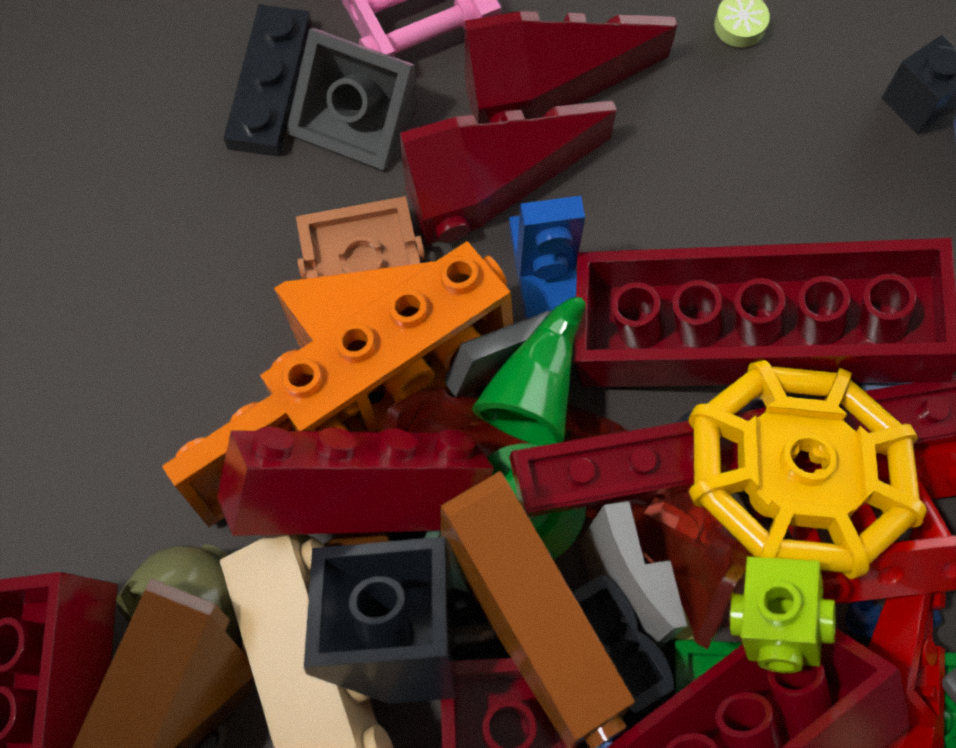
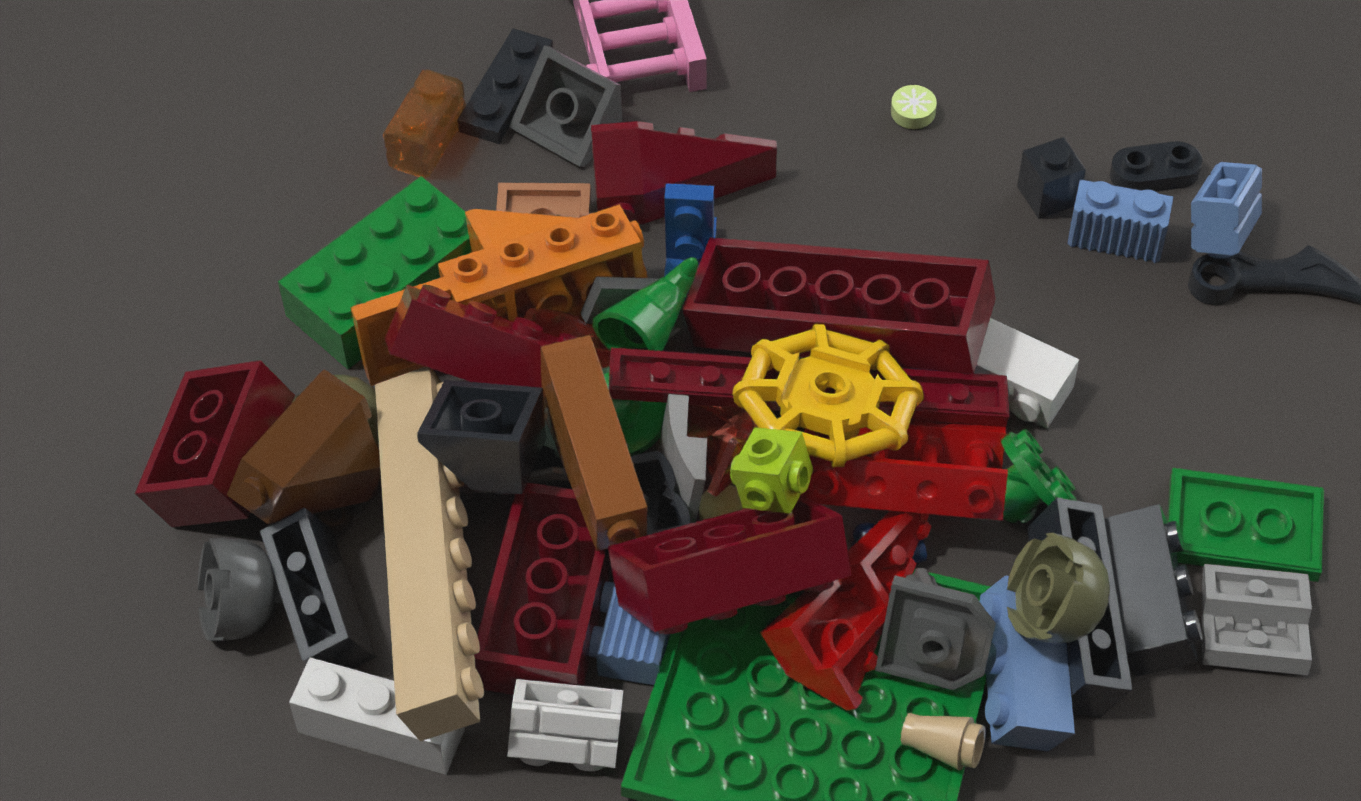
camera: 15 degrees right, 15 degrees down
dark red wedge [464,11,677,124] -> none
none -> green brick [278,176,472,370]
none -> clear orange brick [383,69,466,178]

